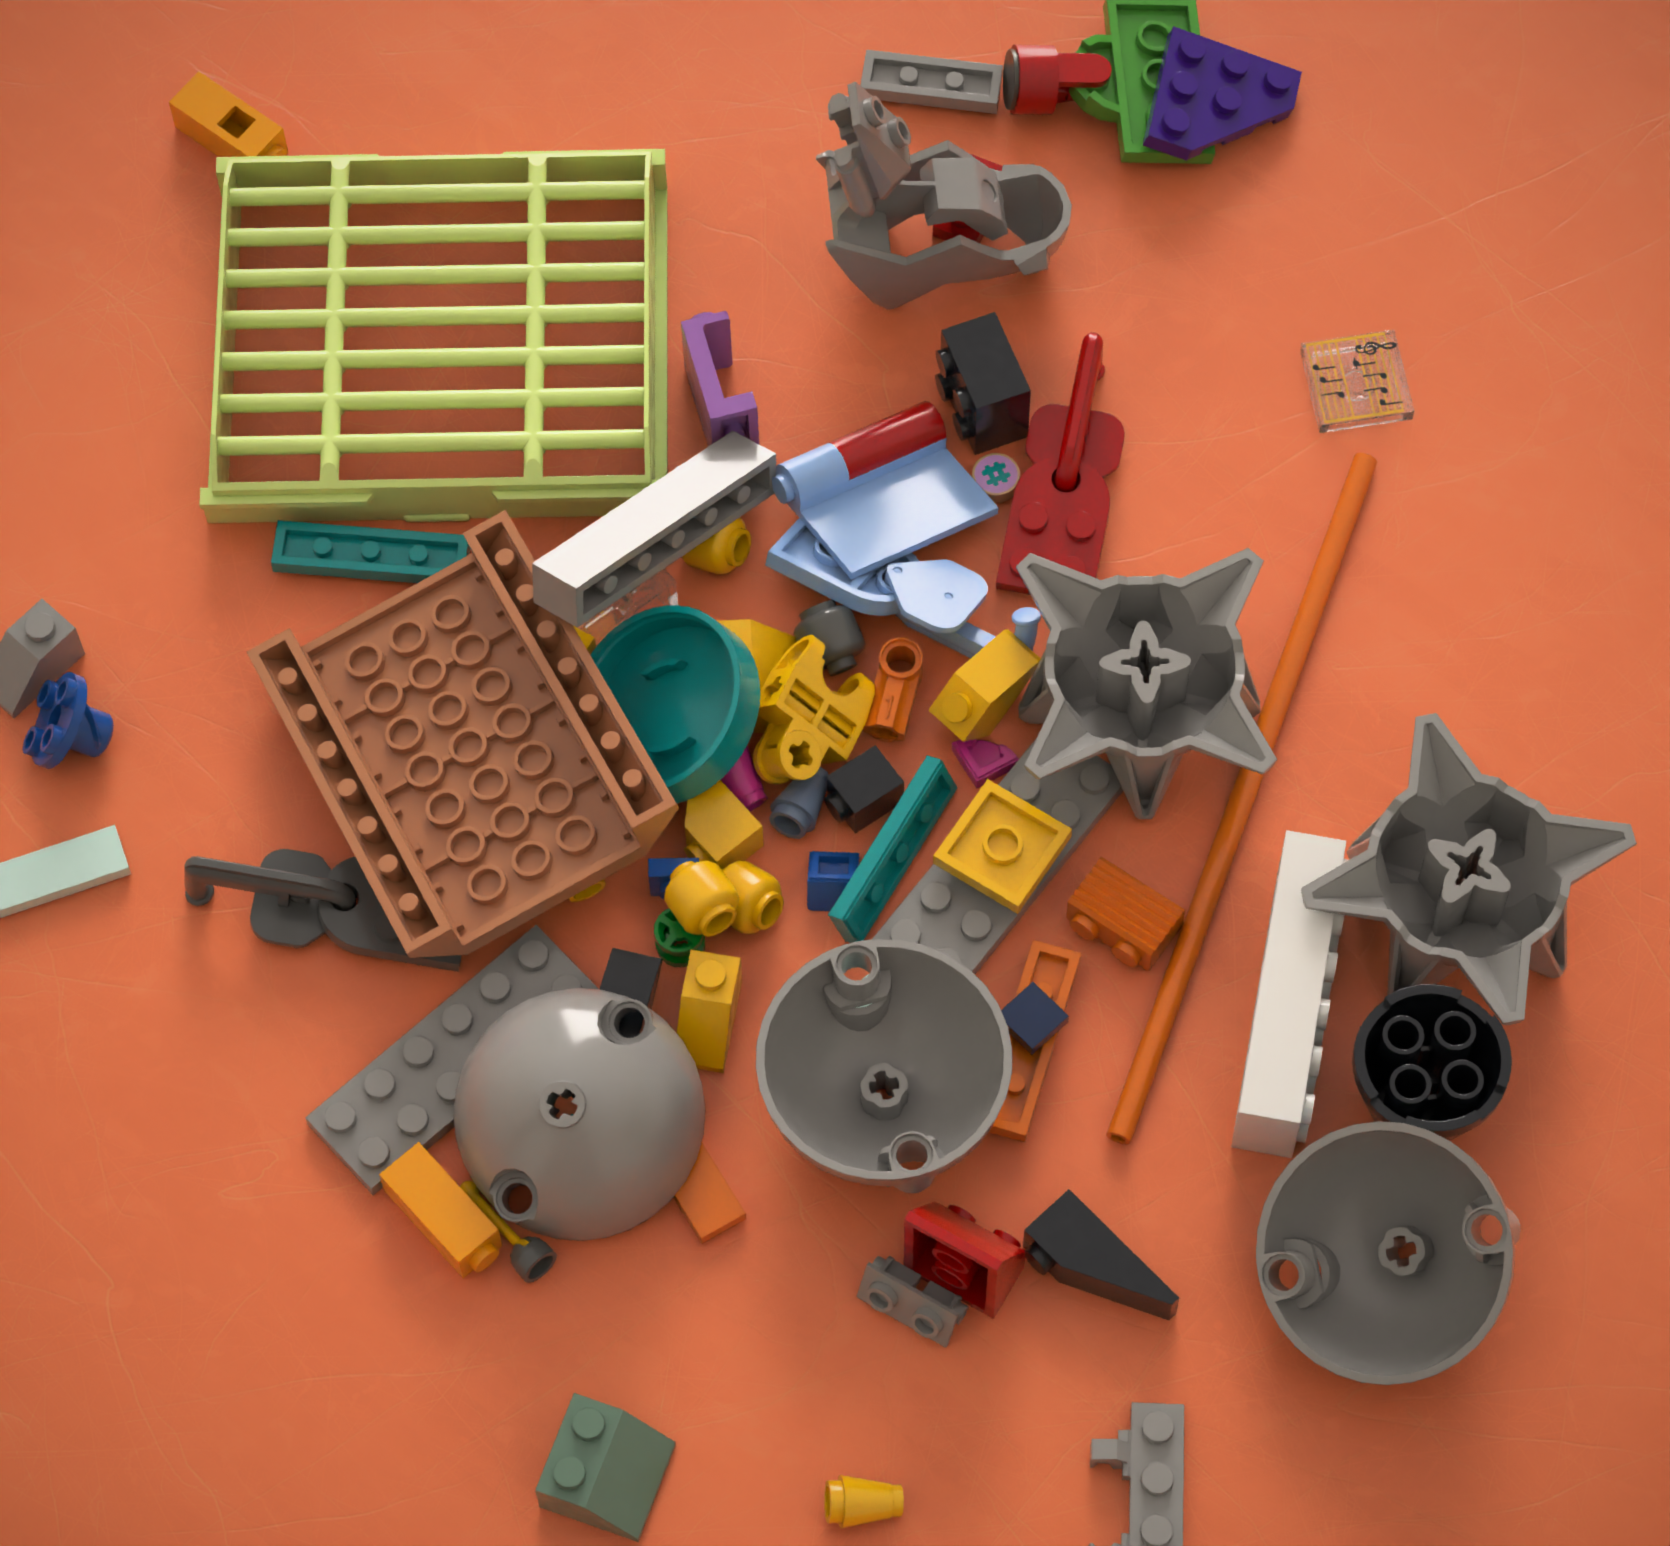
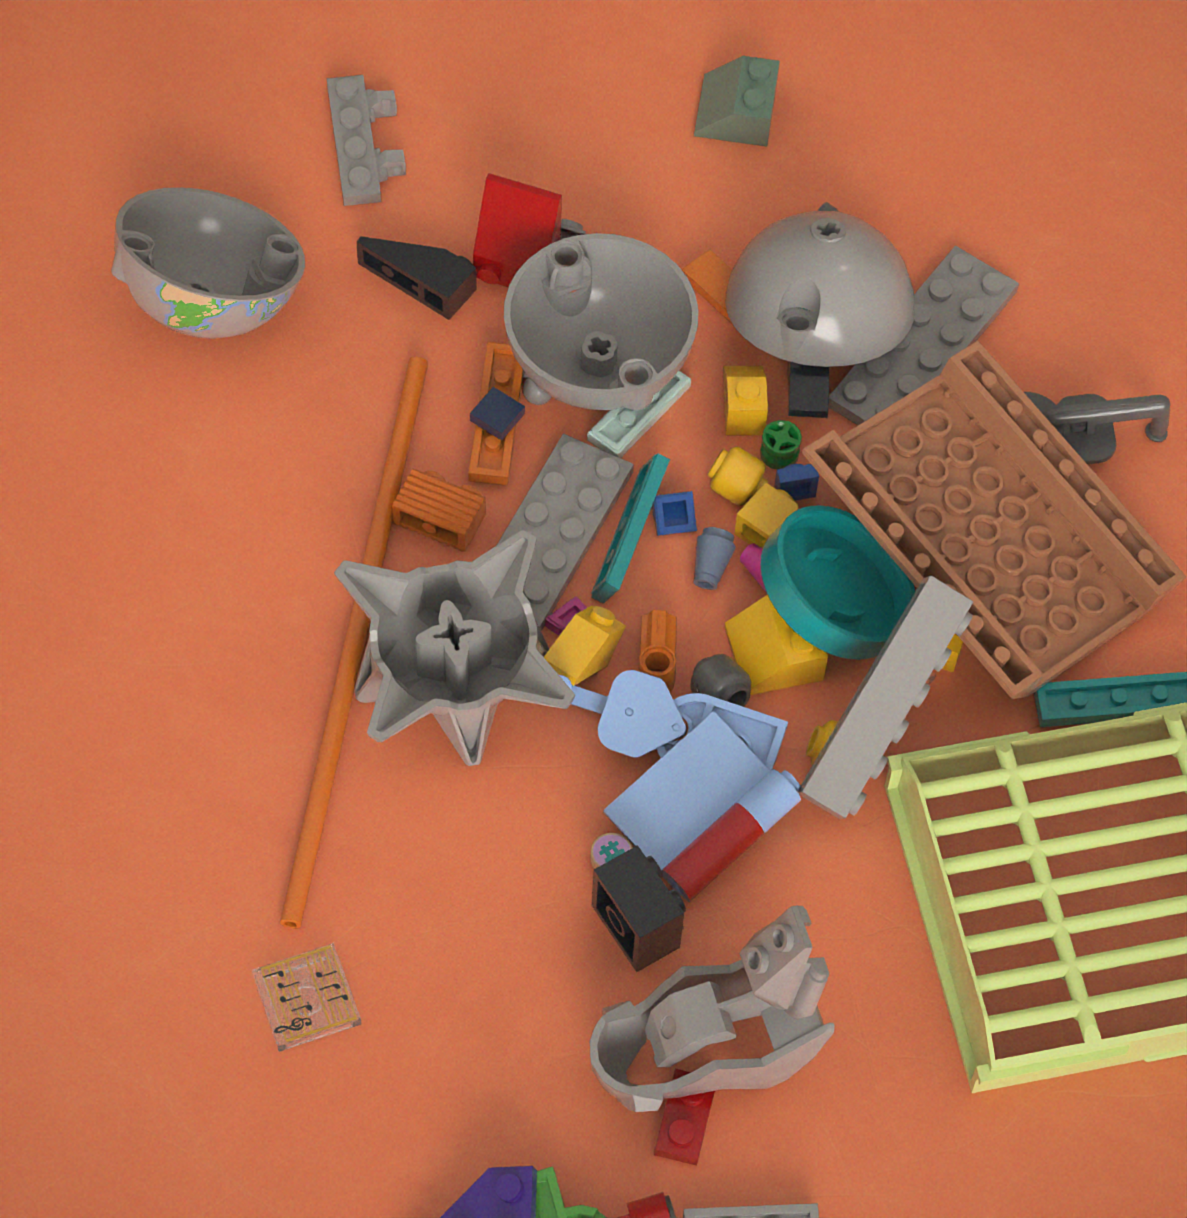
camera: 165 degrees right, 5 degrees down
light orange brick [379,1142,503,1278] -> none
yellow head [664,861,740,937] -> none
medium lavender panel [681,311,759,446] -> none
yellow piece [753,635,875,784] -> none
black brick [824,745,904,833] -> none
yellow cone [824,1475,904,1529] -> none
yellow plate [933,779,1072,914] -> none
red plate [996,332,1125,595] -> none
white brick [1231,830,1348,1158] -> none
light grey piece [1301,713,1637,1025] -> none
black cone [1352,984,1512,1141] -> none

